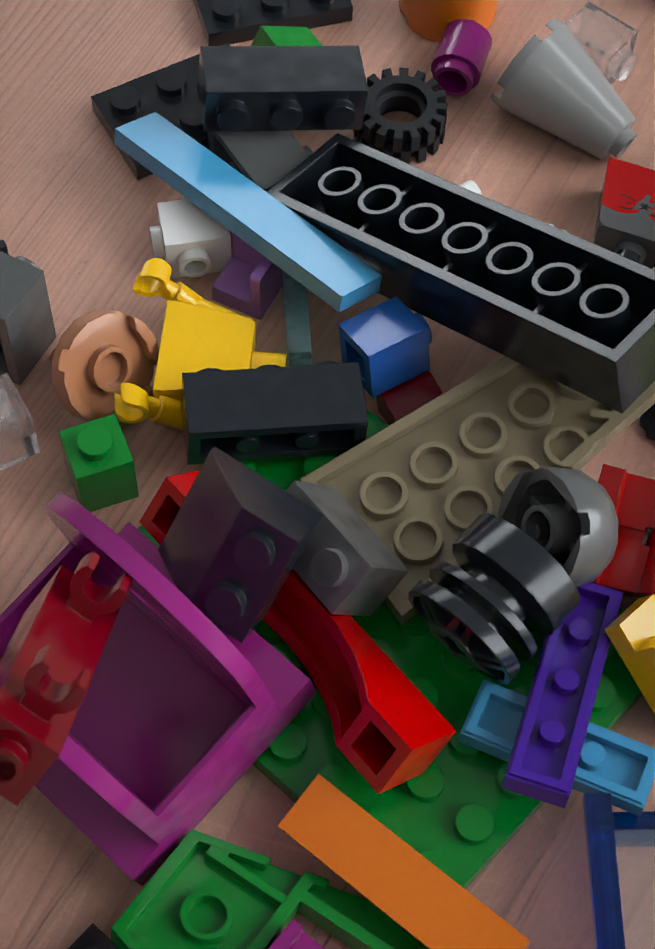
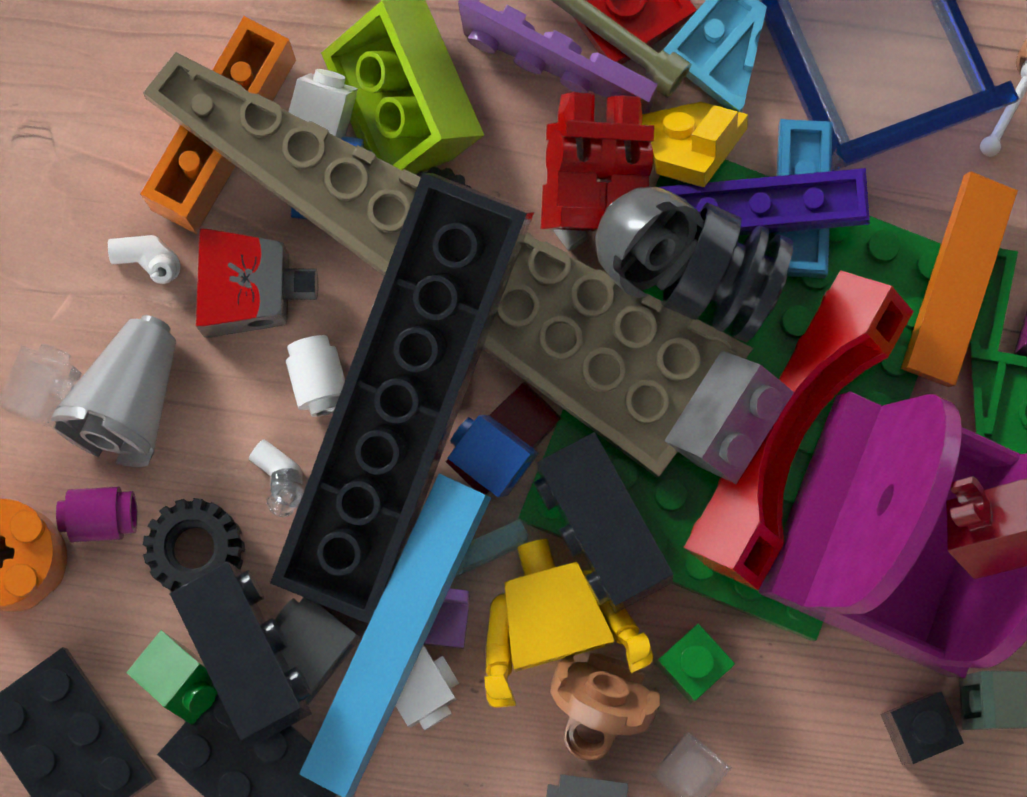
camera: 105 degrees left, 20 degrees up
black slope [158,447,324,643] -> none

